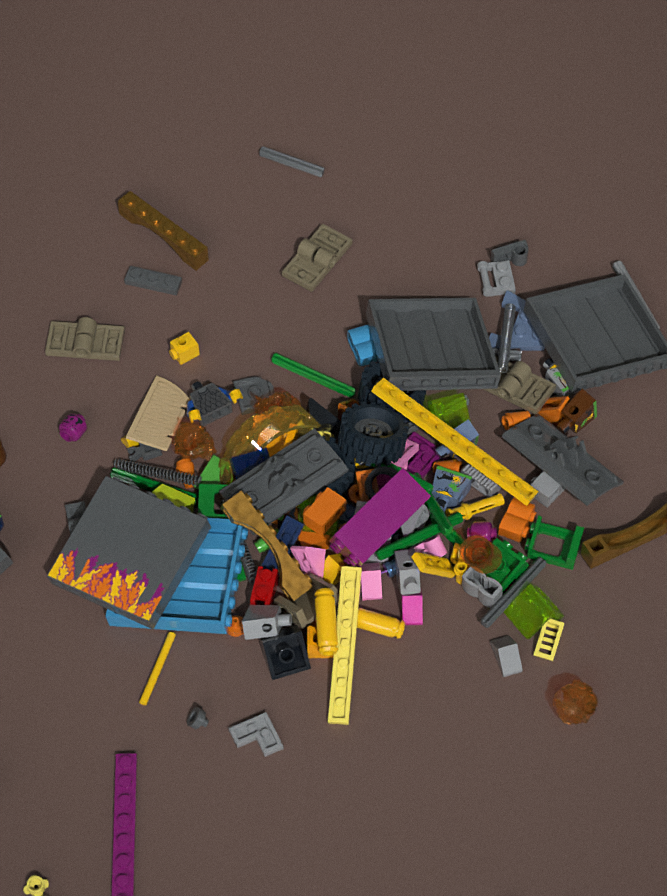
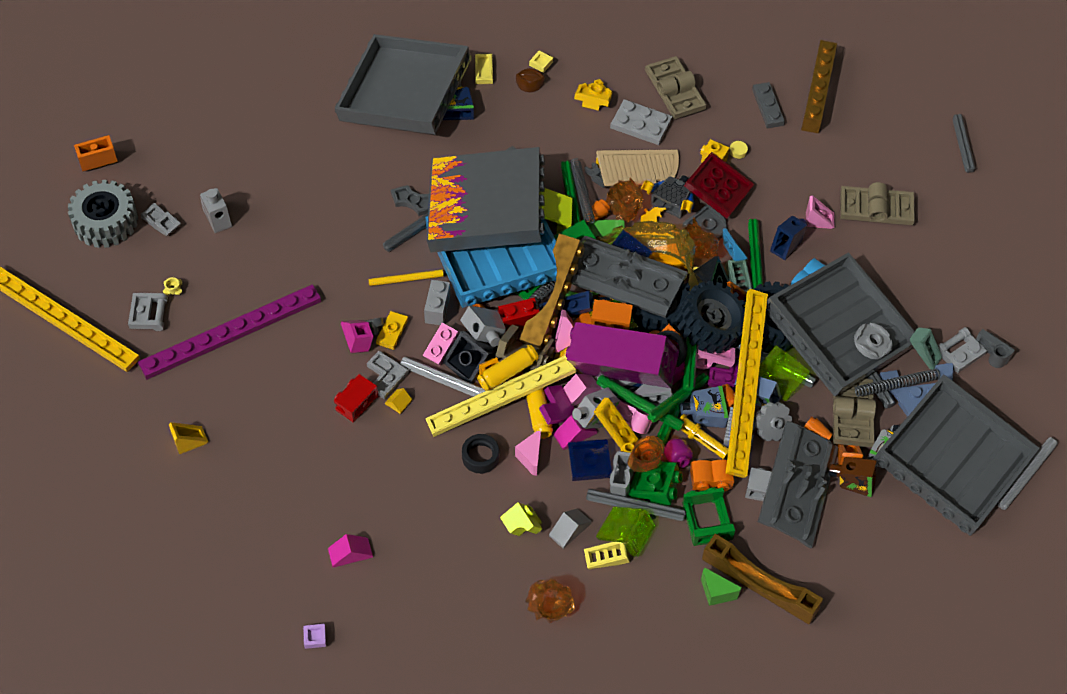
camera: 60 degrees right, 0 degrees up
magenta head [59,414,87,442] -> none
none -> dark pink slope [328,534,373,568]
none -> red brick [334,374,378,423]
none -> dark pink slope [341,320,373,353]
none -> yellow plate [376,311,408,350]
none -> dark grey axle [383,213,428,252]
none -> yellow slope [385,388,412,414]
none -> dark grey tile [390,185,429,216]
none -> light grey axle [400,357,485,397]
none -> bright pink plate [423,323,460,366]
none -> light grey brick [424,280,451,325]
none -> black tyre [462,434,499,474]
none -> neon yellow brick [500,502,542,536]
none -> bright pink slope [515,431,541,476]
none -> magenta tile [539,385,574,425]
none -> clear blue plate [568,439,612,481]
none -> yellow plate [574,79,613,111]
none -> light grey plate [610,99,672,145]
none -> yellow piece [639,207,666,226]
none -> dark red plate [684,152,754,219]
none -> bright green slope [701,568,742,606]
none -> dark azure slope [723,228,747,261]
none -> sand green slope [725,260,752,292]
none -> light yellow tile [729,141,748,159]
none -> light grey plant [754,402,792,441]
none -> dark blue torso [770,216,808,260]
none -> bright pink slope [806,195,834,229]
none -> light grey tile [854,323,892,360]
none -> sand green slope [910,328,942,370]

